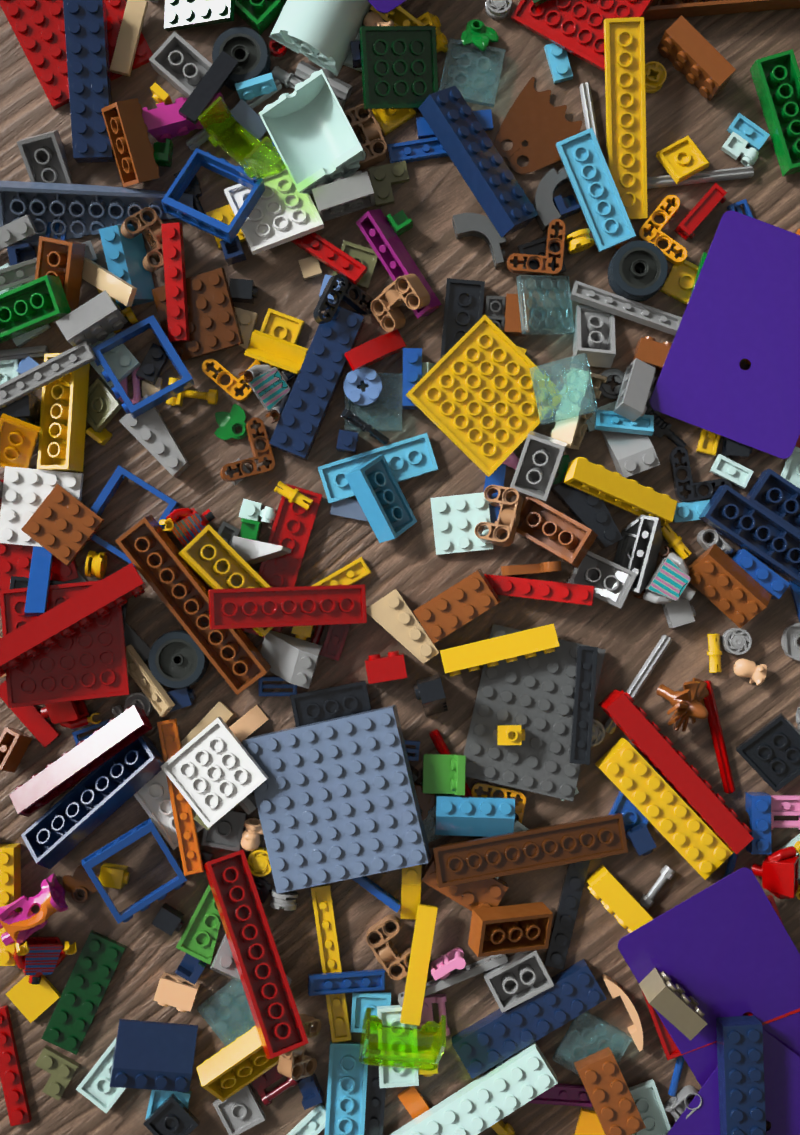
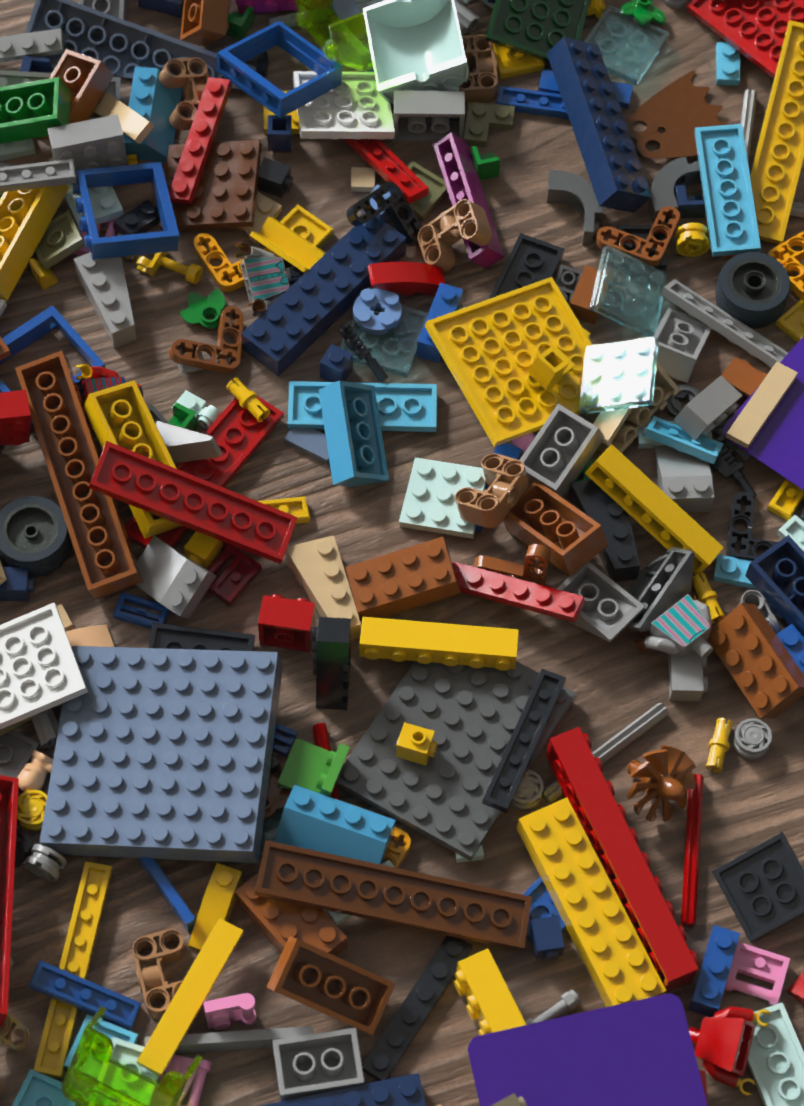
camera: 20 degrees right, 25 degrees down
light nougat animal [734,658,767,686] -> none
none -> yellow brick [529,346,576,391]
none -> tan tile [726,361,798,449]

